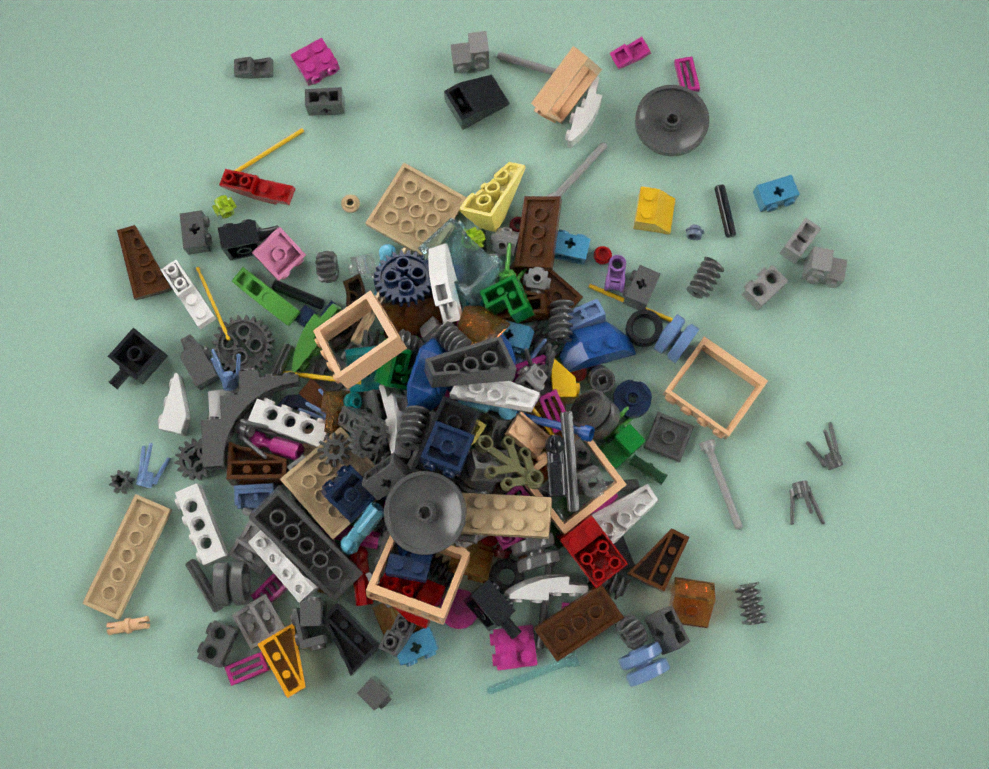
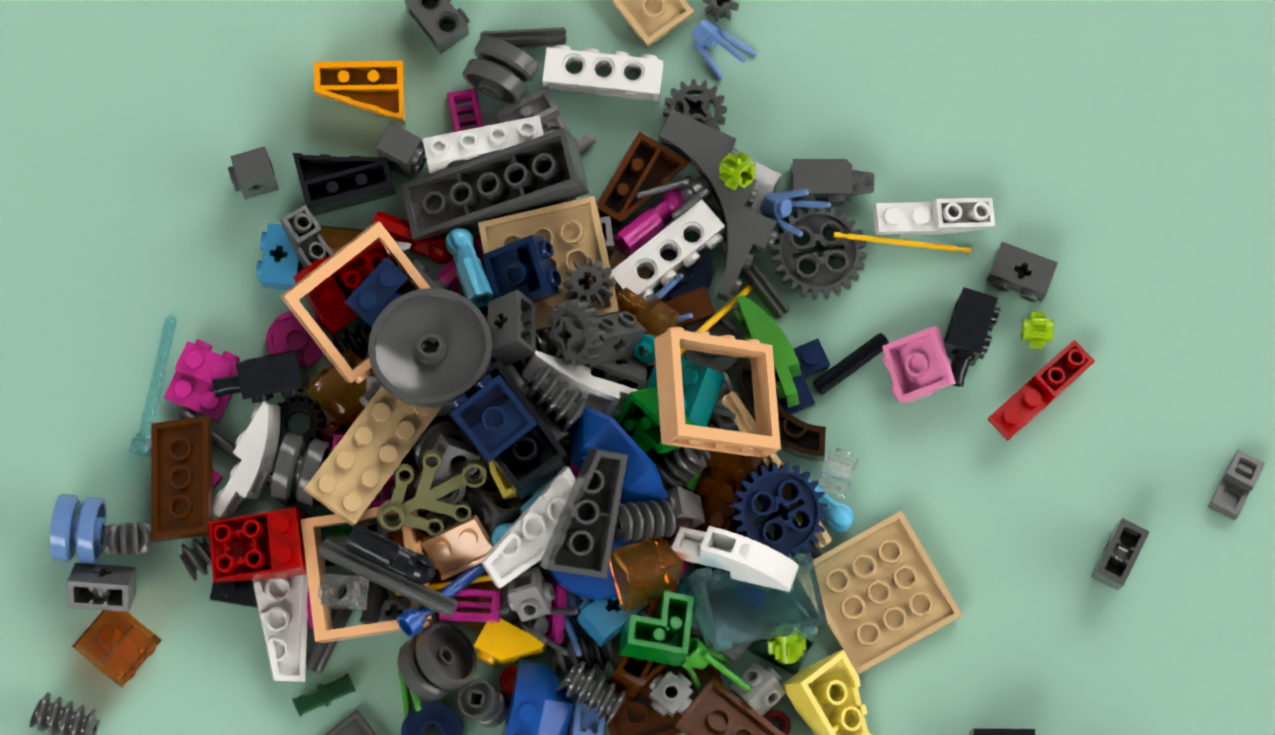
camera: 115 degrees right, 0 degrees up
black brick [107,327,168,390] -> none
reddish brown wing [117,225,172,301] -> none
white slope [158,373,191,437] -> none
dark pink tile [225,651,270,686] -> none
bright green slope [231,267,300,327] -> none
light grey slope [232,594,285,650] -> none
yellow axle [234,128,304,172] -> none
medium blue hinge [234,483,277,509] -> none
dark pink plate [290,38,340,86] -> none
dark grey bracket [290,608,331,651] -> none
dark grey gear [315,251,339,283] -> none
tan plate [341,194,360,213] -> none
green brick [599,423,646,470] -> none
reddish brown wedge [627,528,690,593] -> none
none -> lime gear [719,151,756,190]

